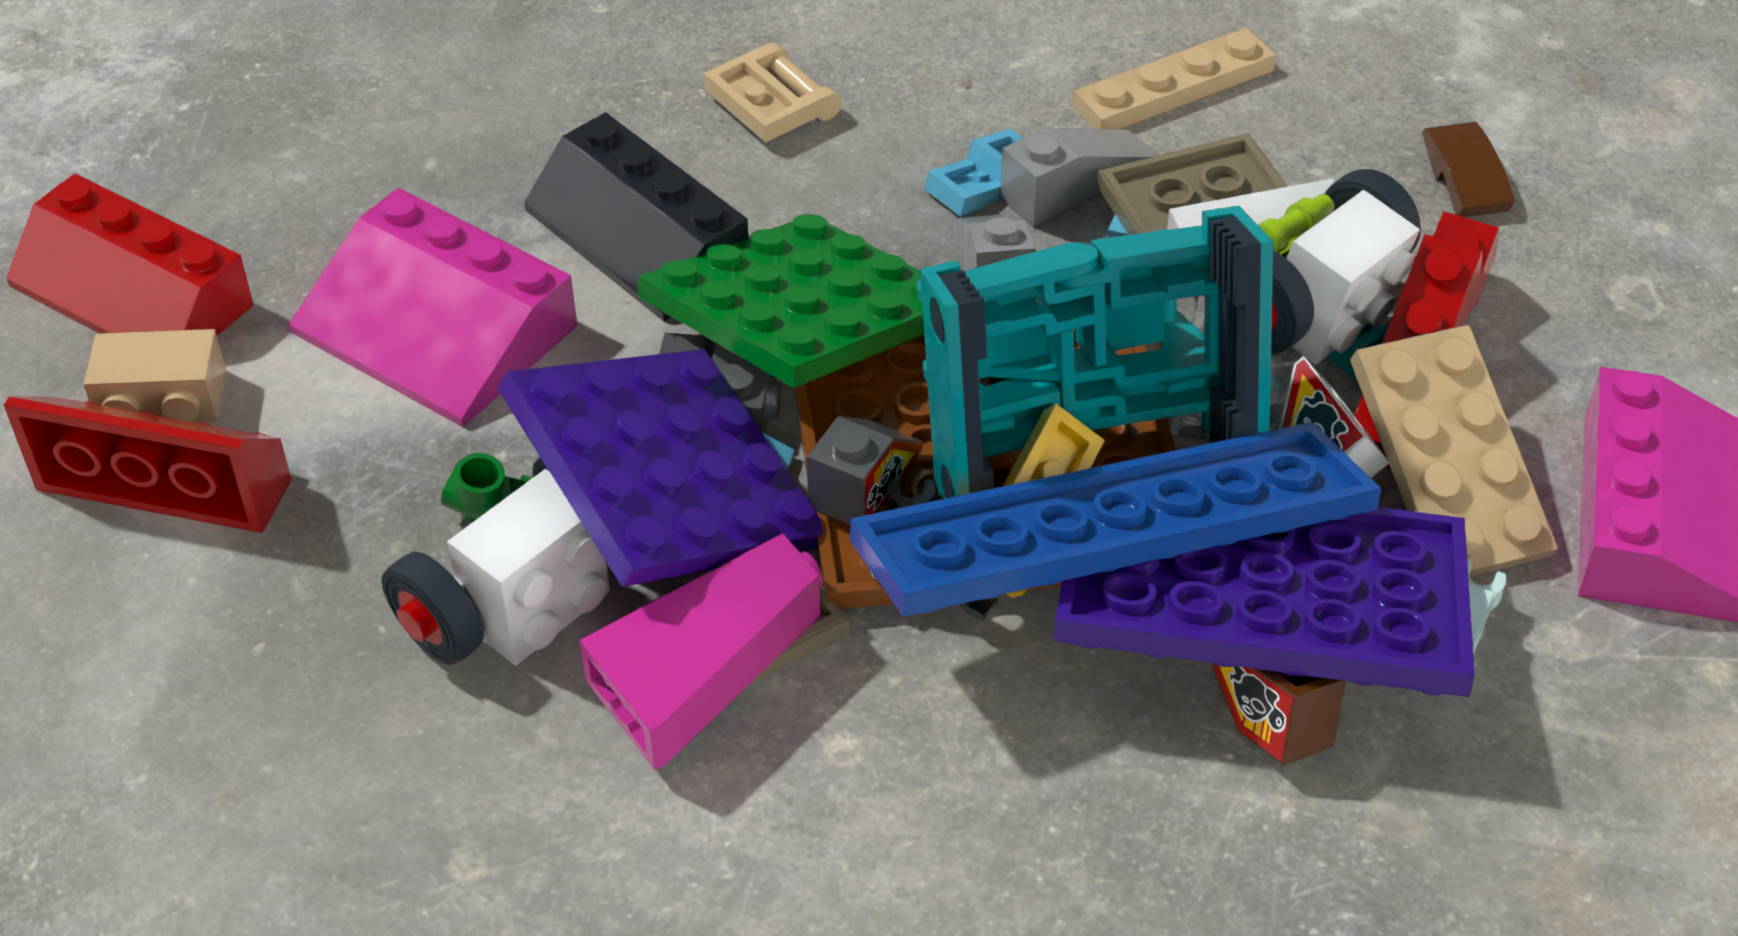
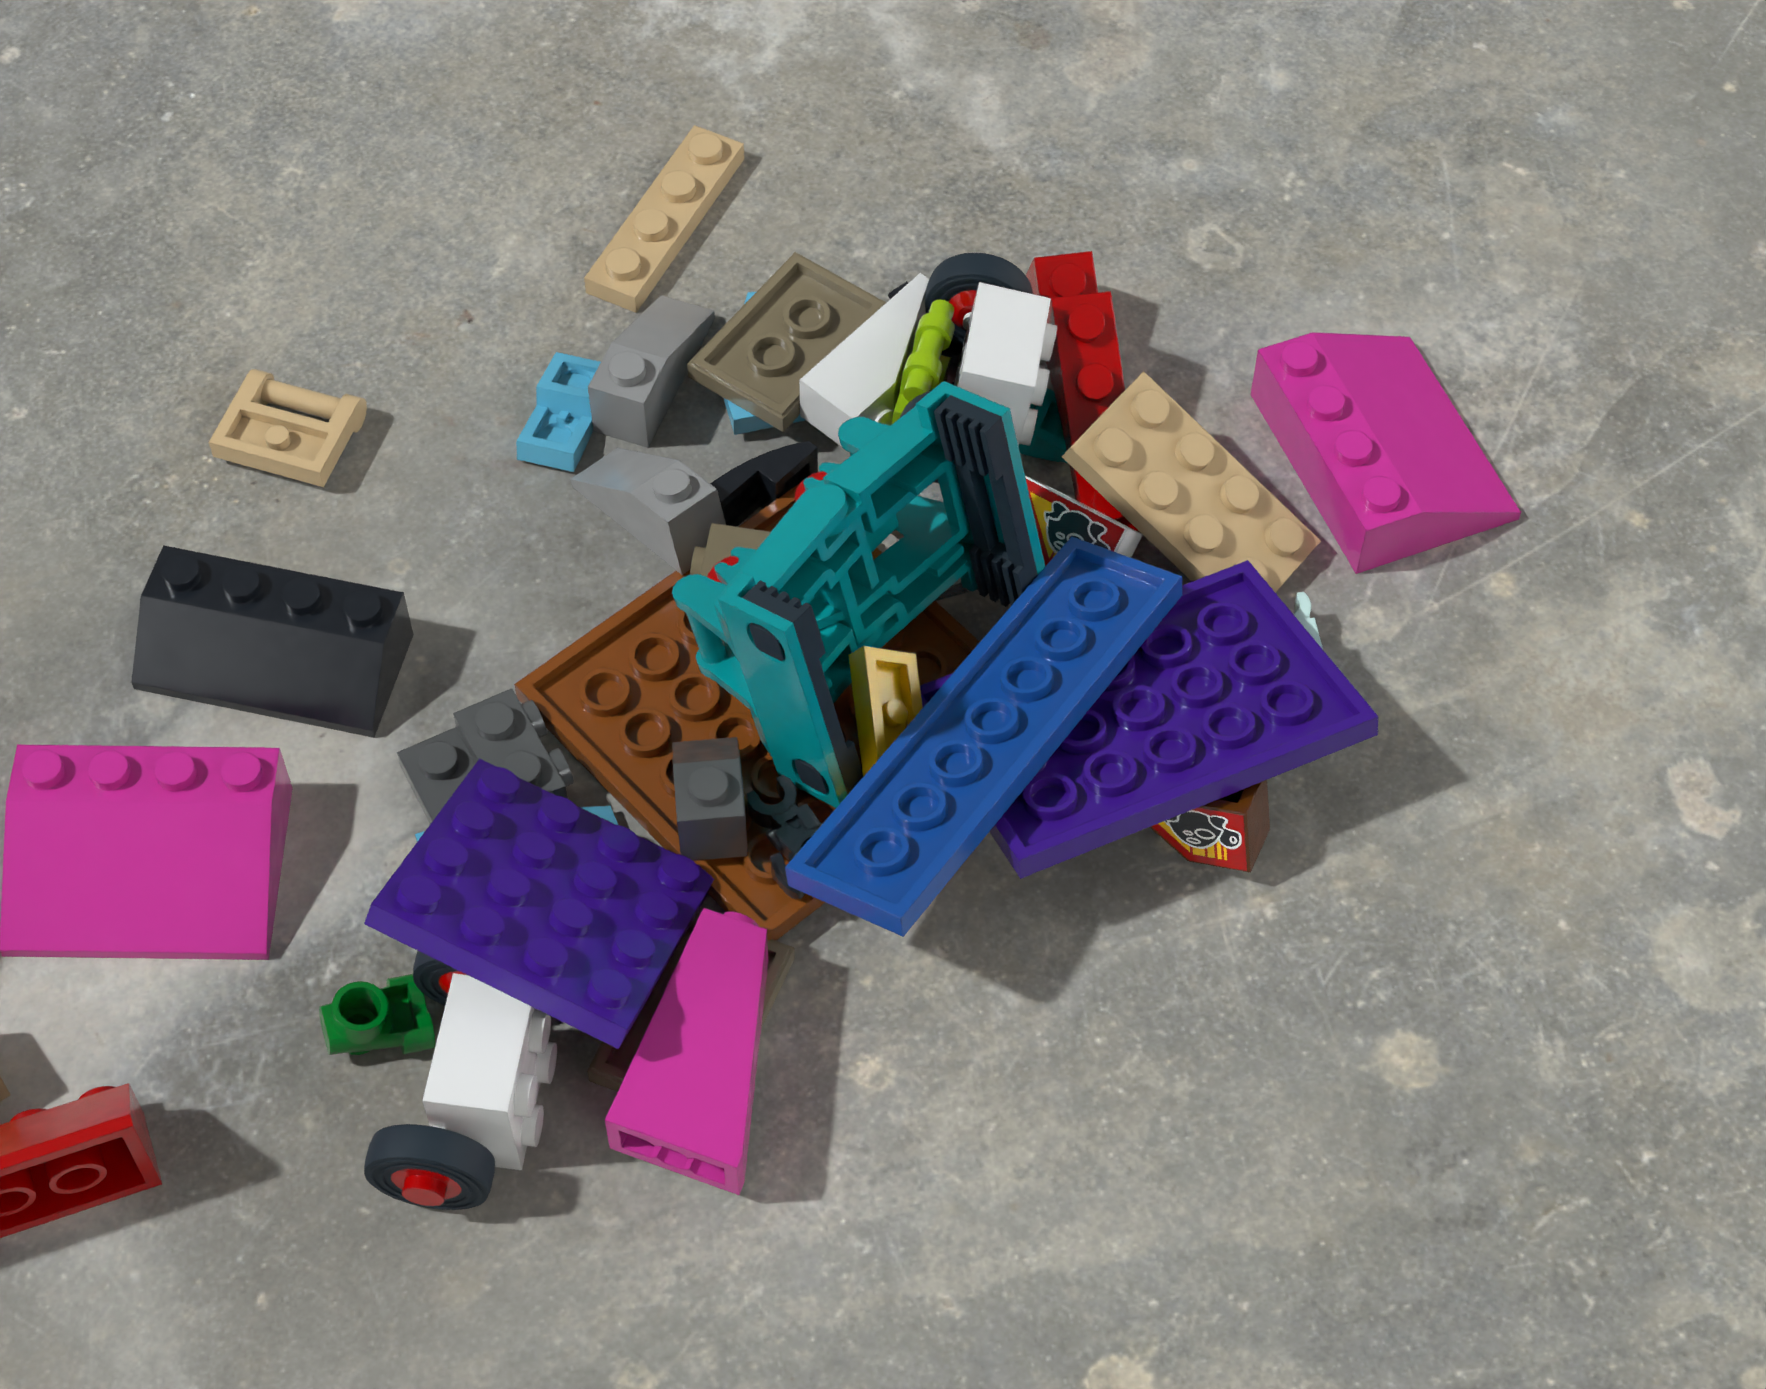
camera: 35 degrees left, 10 degrees up
green plate [638,214,924,388] -> none
reddish brown slope [1422,122,1515,217] -> none

